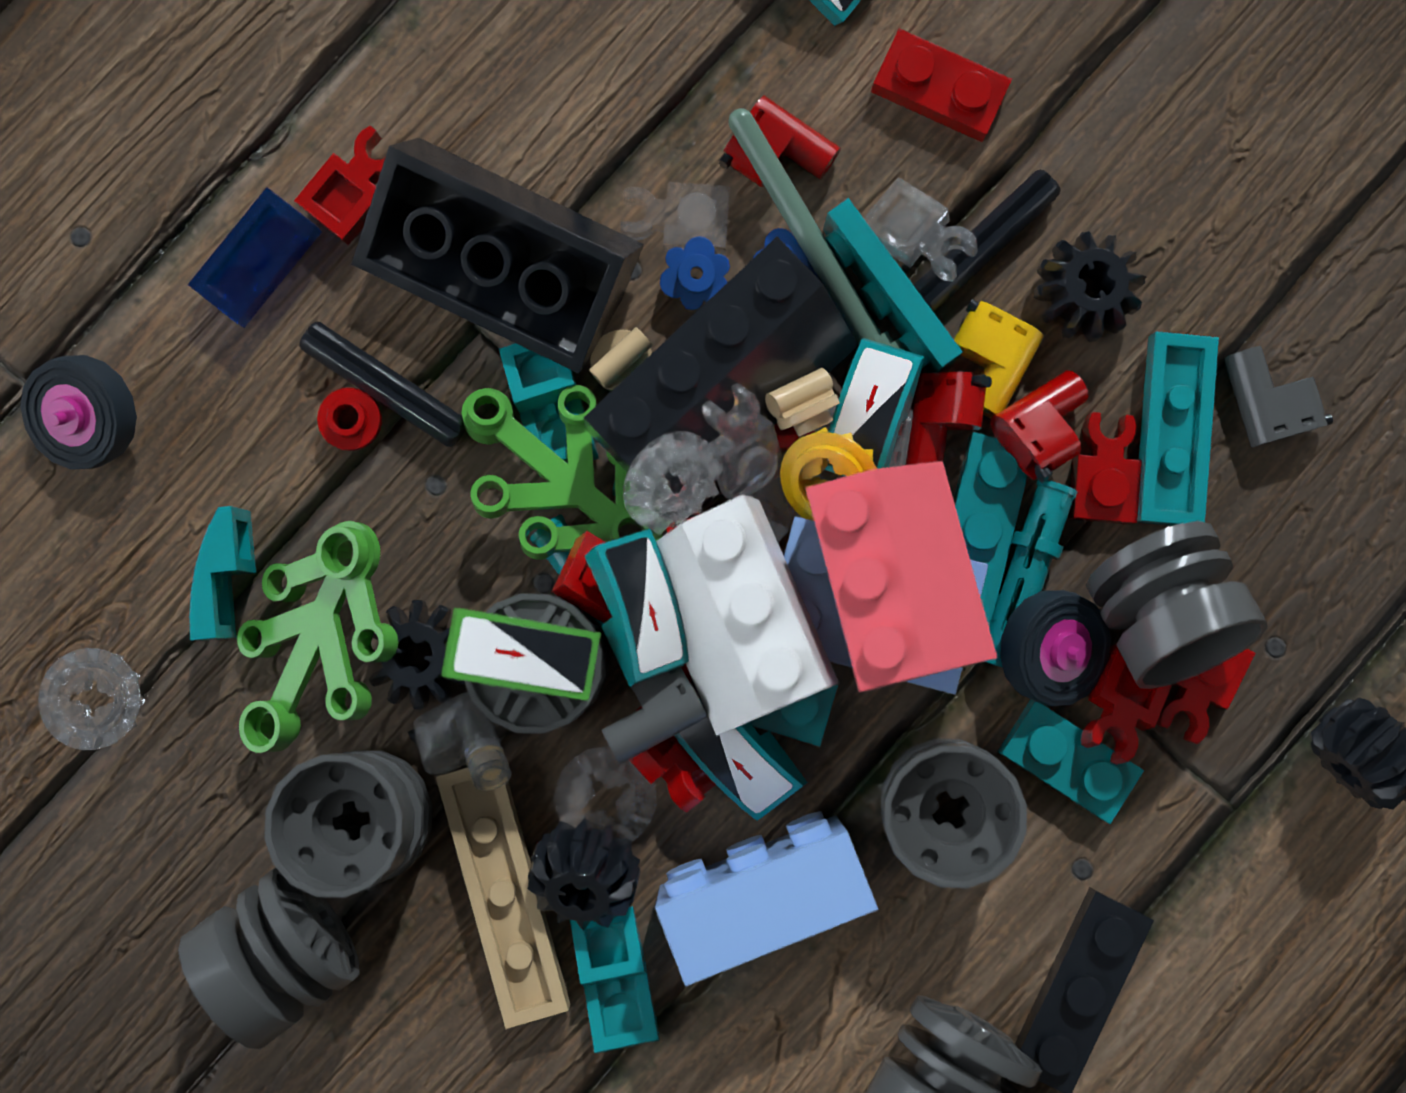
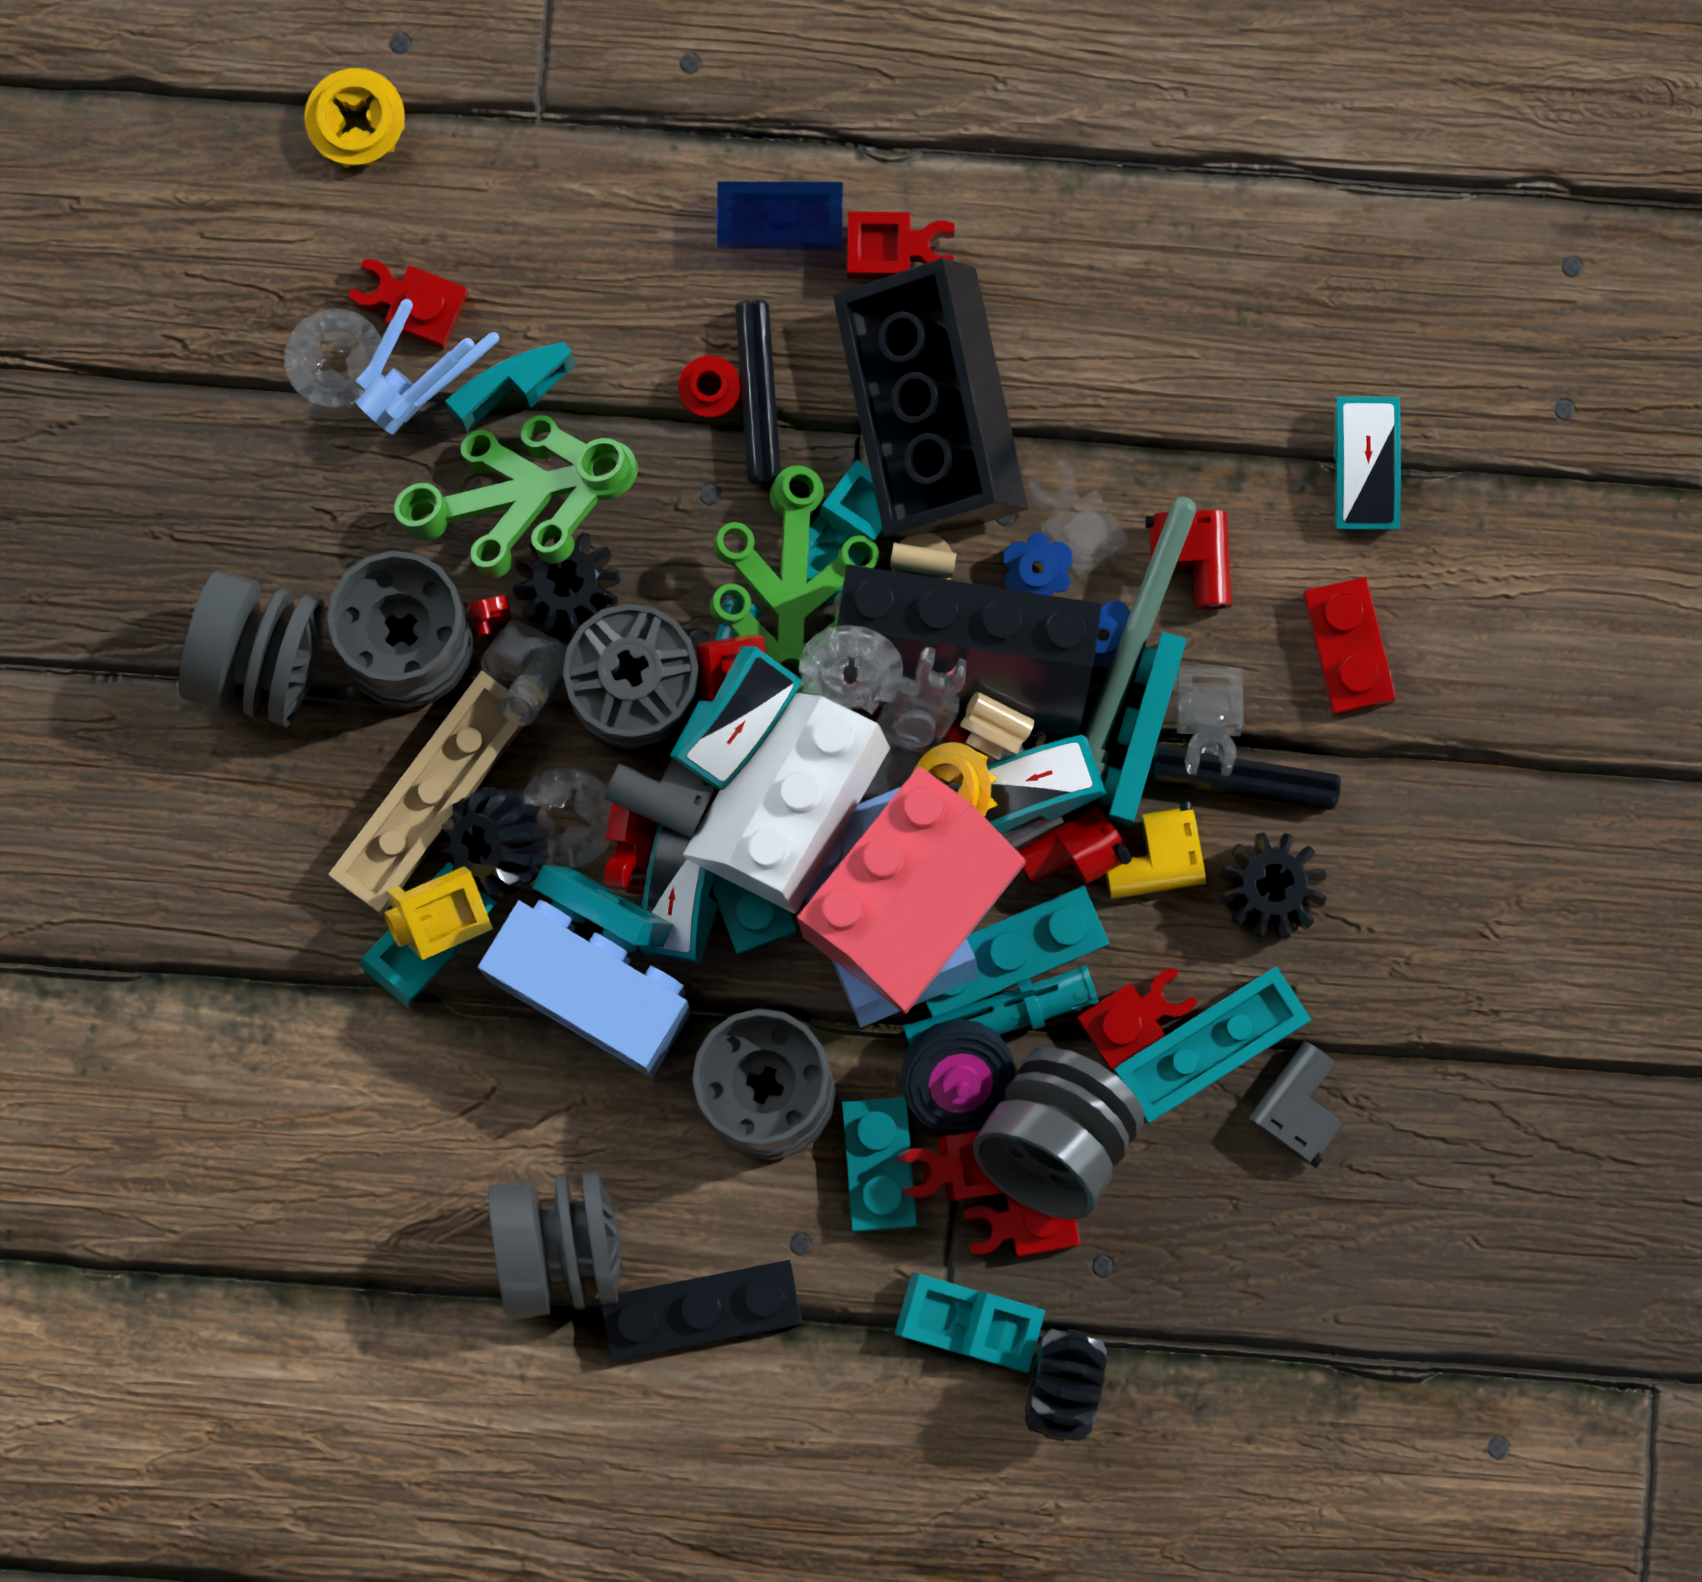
camera: 50 degrees right, 5 degrees down
black wheel [20,355,137,470] -> none
slope [441,608,601,701] -> none
red piece [990,370,1089,484] -> none
none -> red plate [348,259,469,350]
none -> light blue plant [355,299,499,435]
none -> yellow bracket [384,866,493,960]
none -> red piece [468,594,512,637]
none -> teal plate [532,865,674,952]
none -> teal slope [894,1272,1046,1373]

